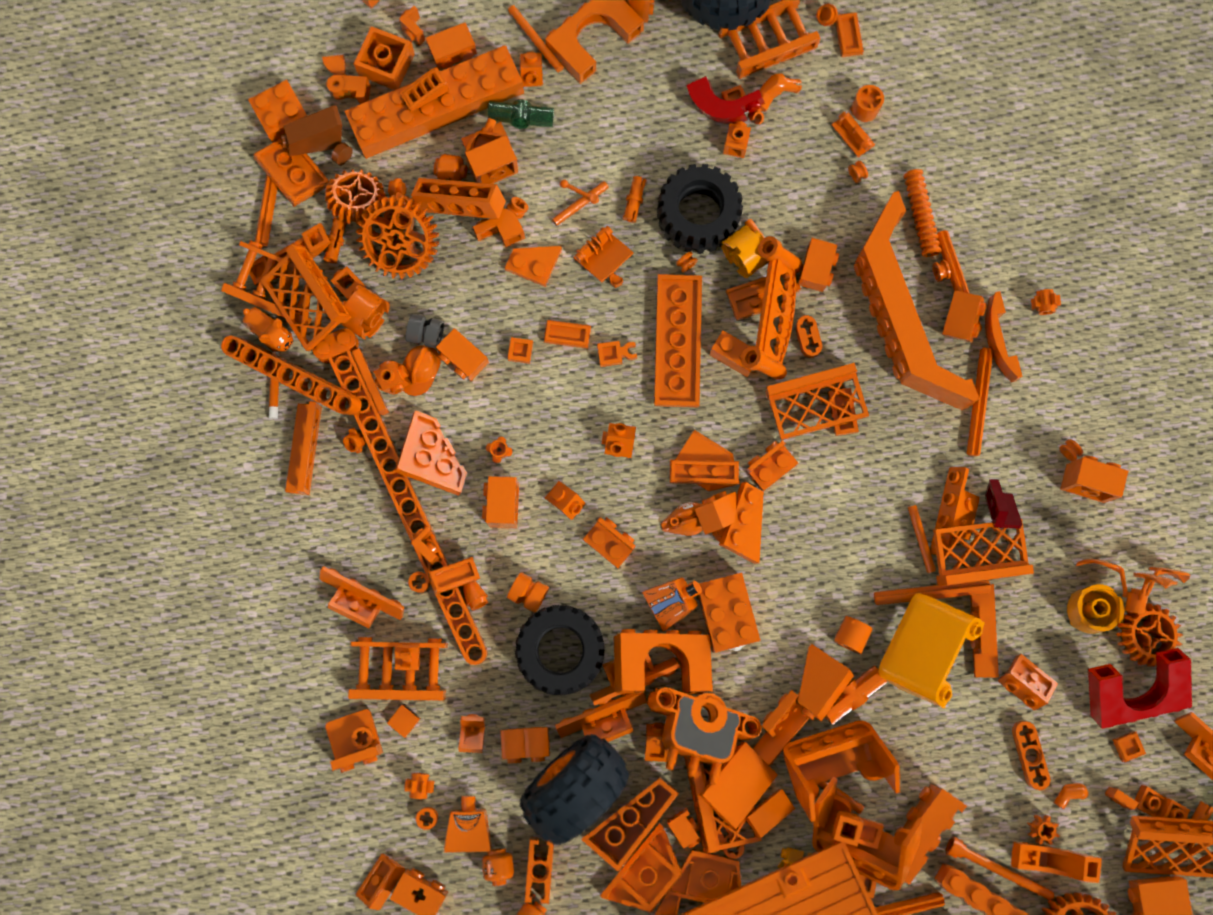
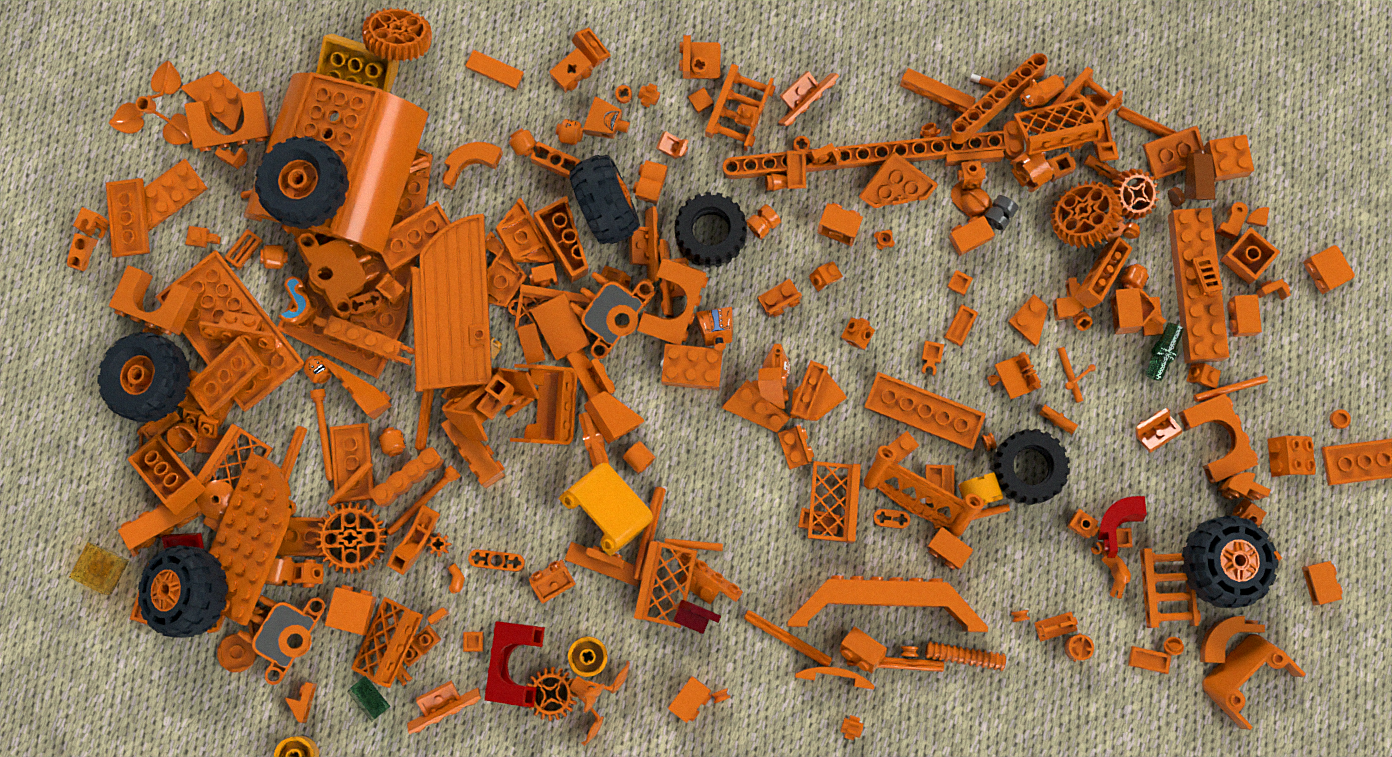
camera: 115 degrees right, 0 degrees up
none -> orange bracket [1135,408,1182,453]

